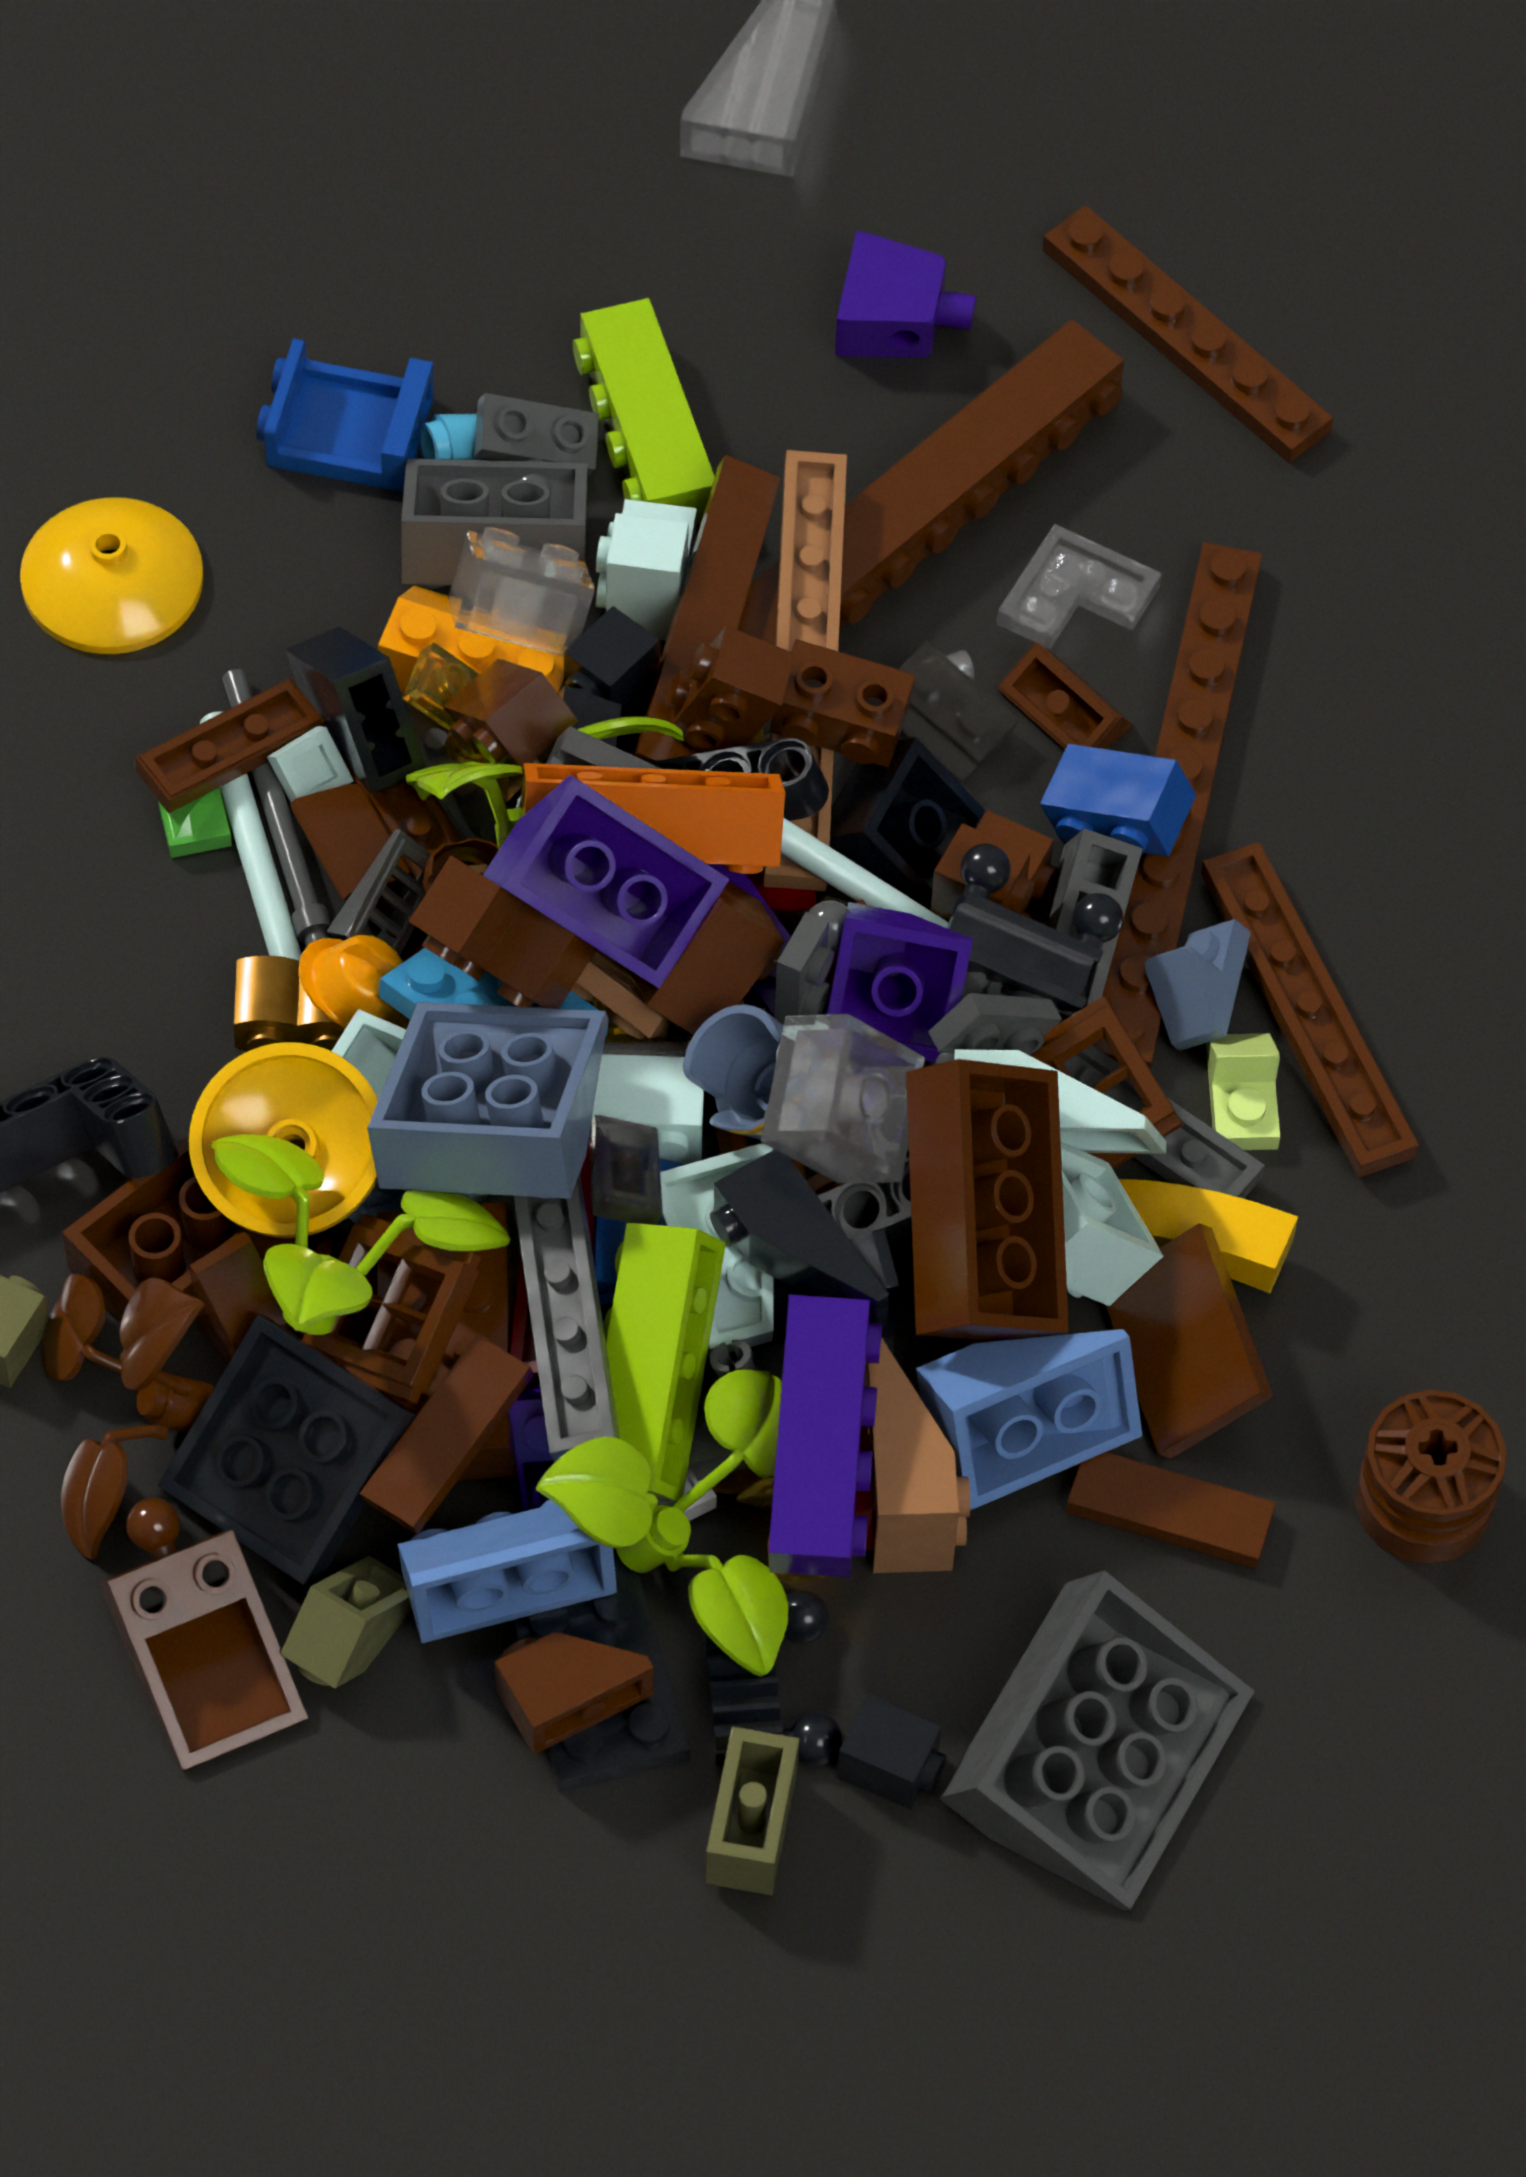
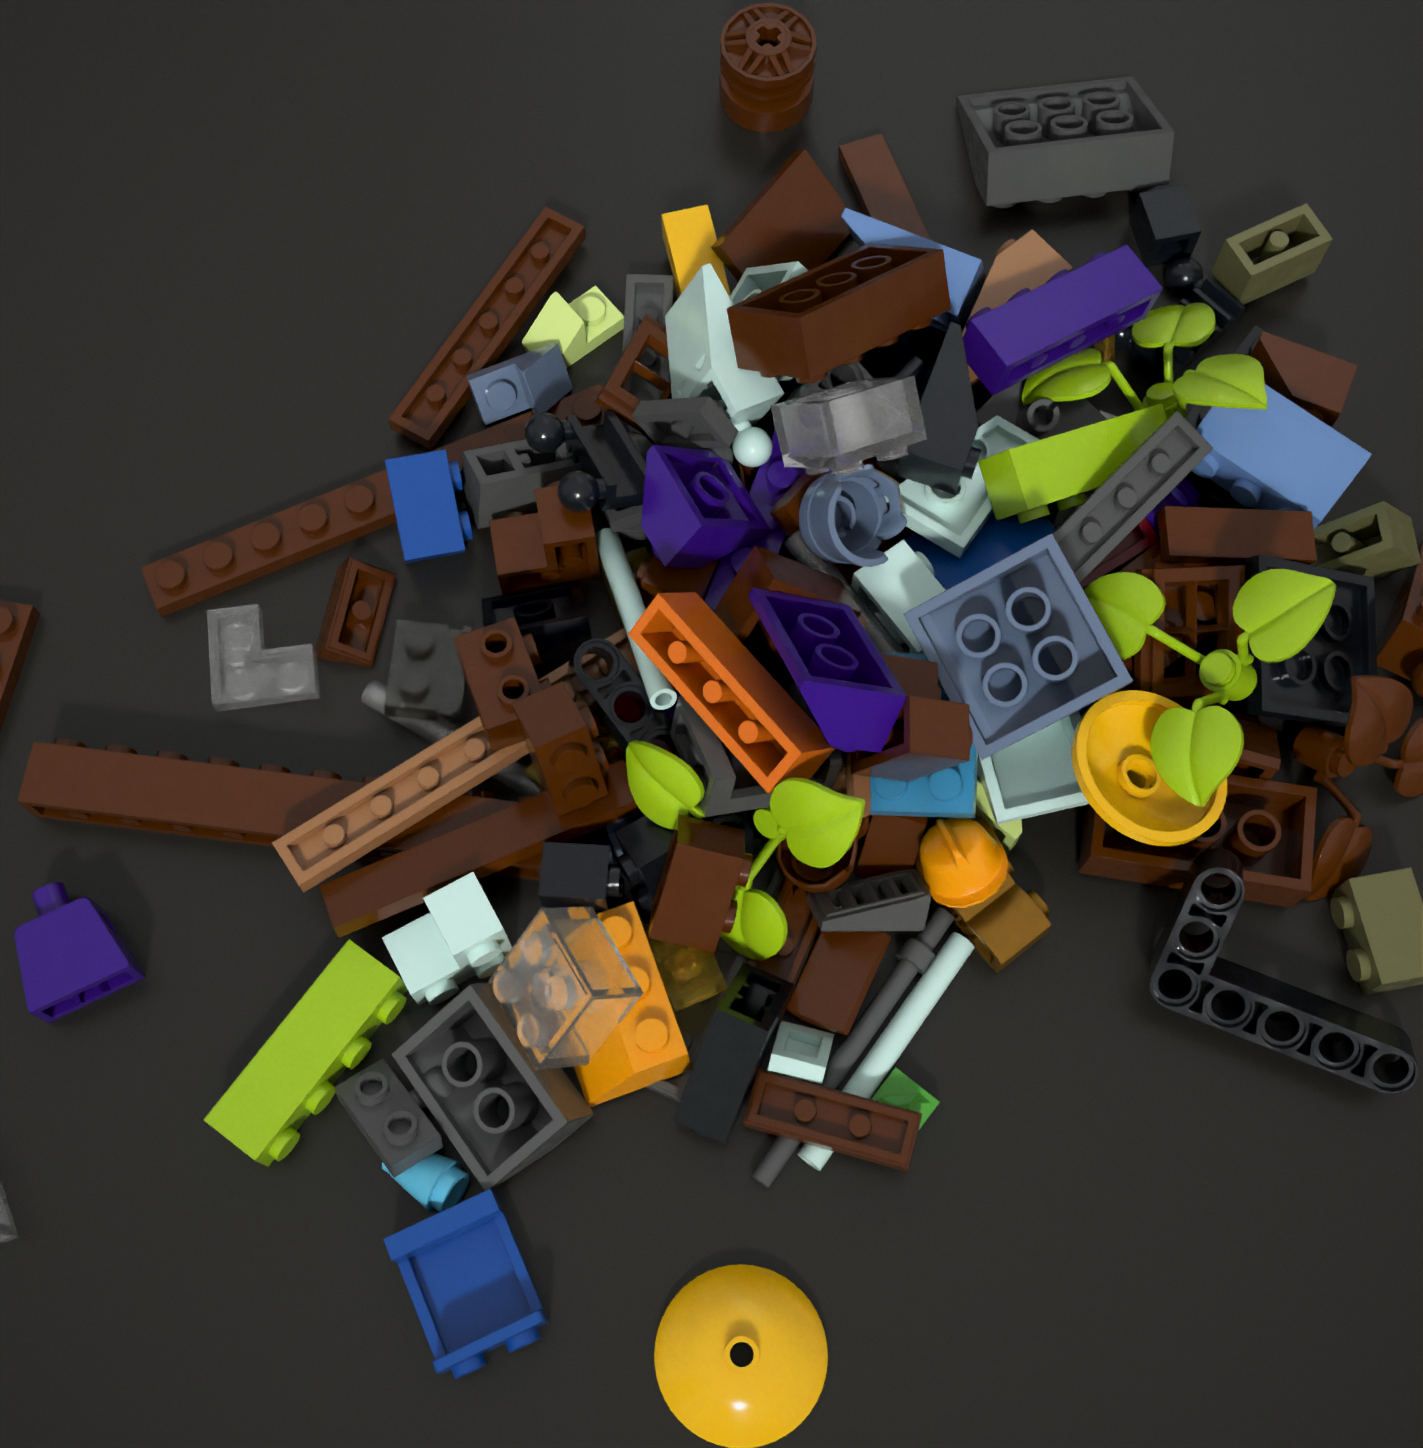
camera: 125 degrees left, 10 degrees up
clear smoke plate [589,1115,663,1225] -> none
dark grey plate [775,901,850,1034] -> none

